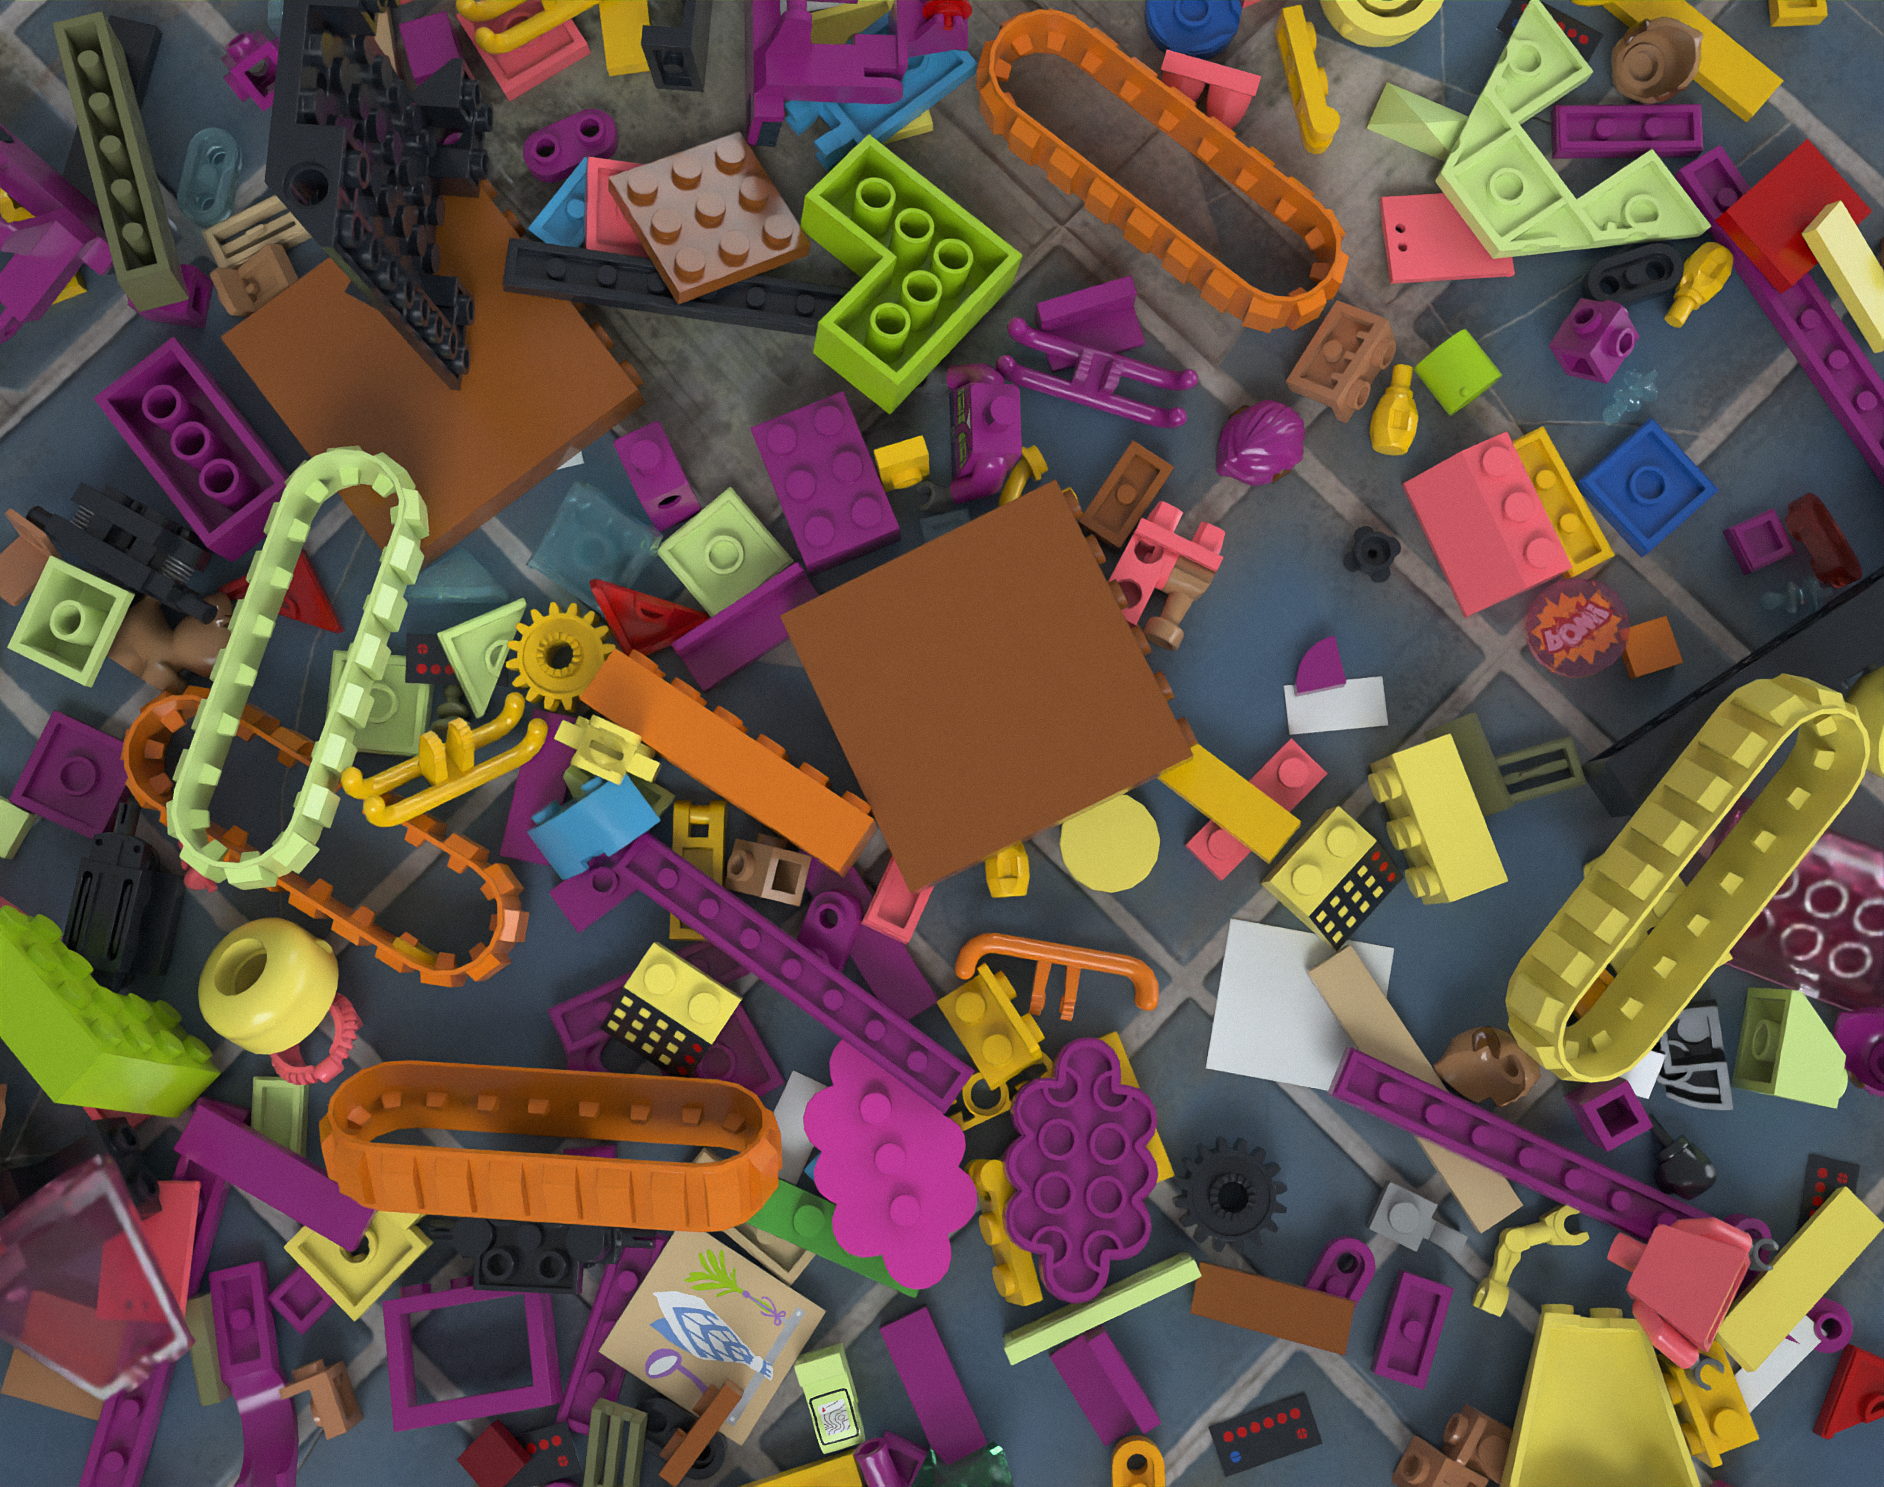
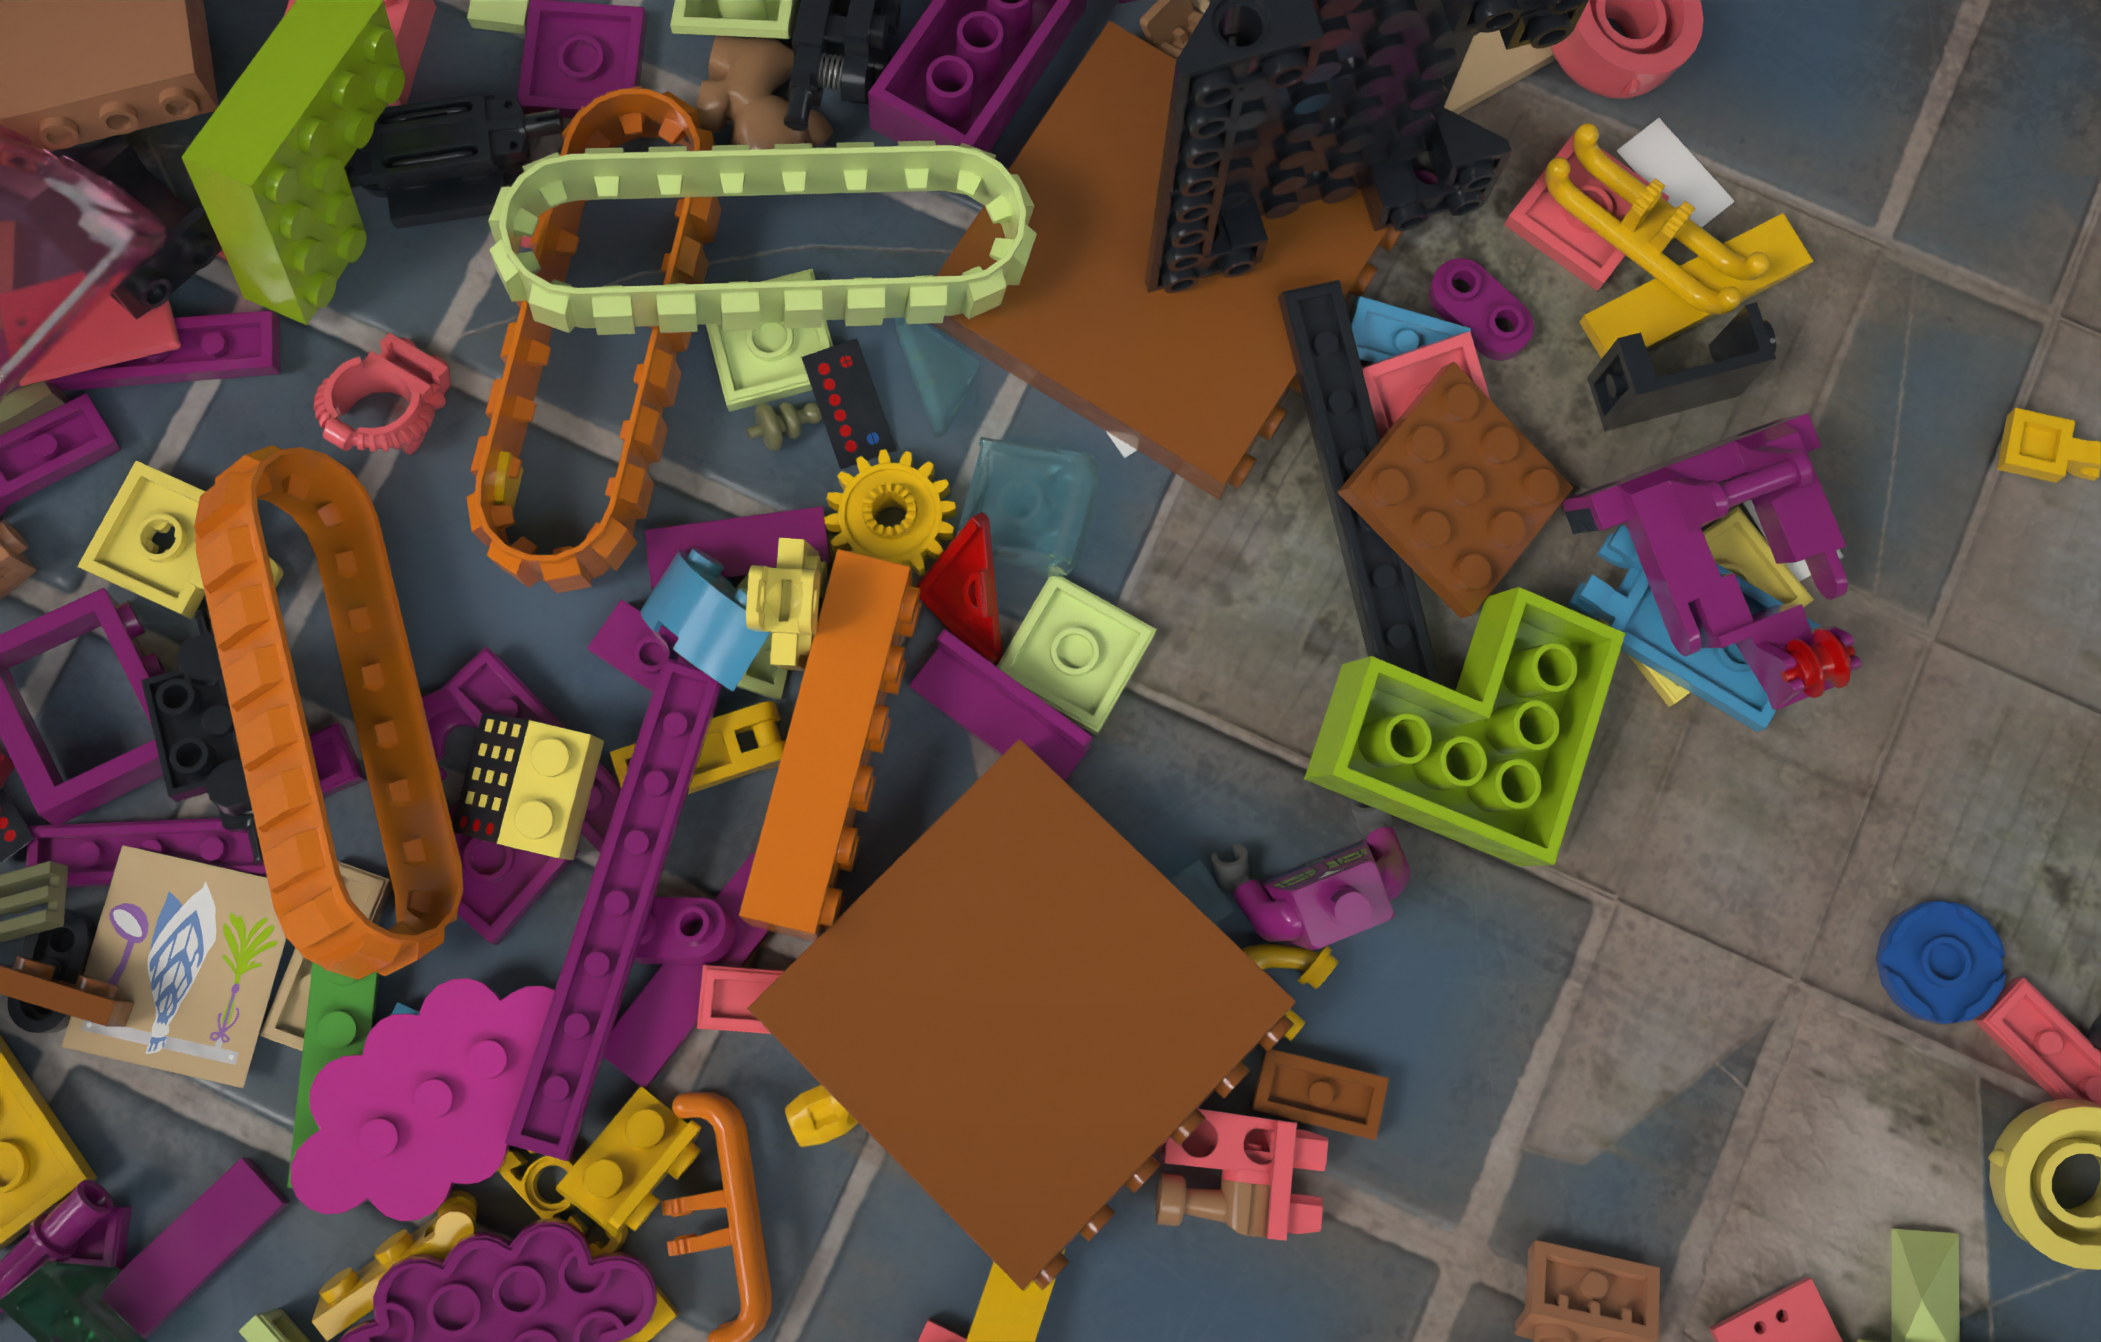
camera: 65 degrees right, 5 degrees down
magenta tile [173,1102,378,1252] -> none
light yellow piece [198,917,339,1055] -> none
red tile [218,549,345,634] -> none
yellowish green tile [251,1075,310,1159] -> none
magenta tile [267,1265,336,1335] -> none
yellow piece [341,692,548,827] -> none
magenta brick [398,11,467,86] -> none
yellowish green tile [437,598,527,720] -> none
magenta torso [613,421,702,533] -> none
medium nougat brick [724,833,812,906] -> none
magenta brick [750,391,901,577] -> none
white sticker [774,1070,828,1185] -> none
yellowish green leg [794,1342,865,1454] -> none
yellow plate [874,435,930,492] -> none
orange piece [976,8,1349,333] -> none
magenta piece [996,317,1198,429] -> none
magenta panel [1034,275,1145,373] -> none
light yellow tile [1059,794,1160,893] -> none
coral tile [1161,50,1261,130] -> none
magenta hair [1216,400,1306,486] -> none
yellow plate [1274,4,1340,154] -> none

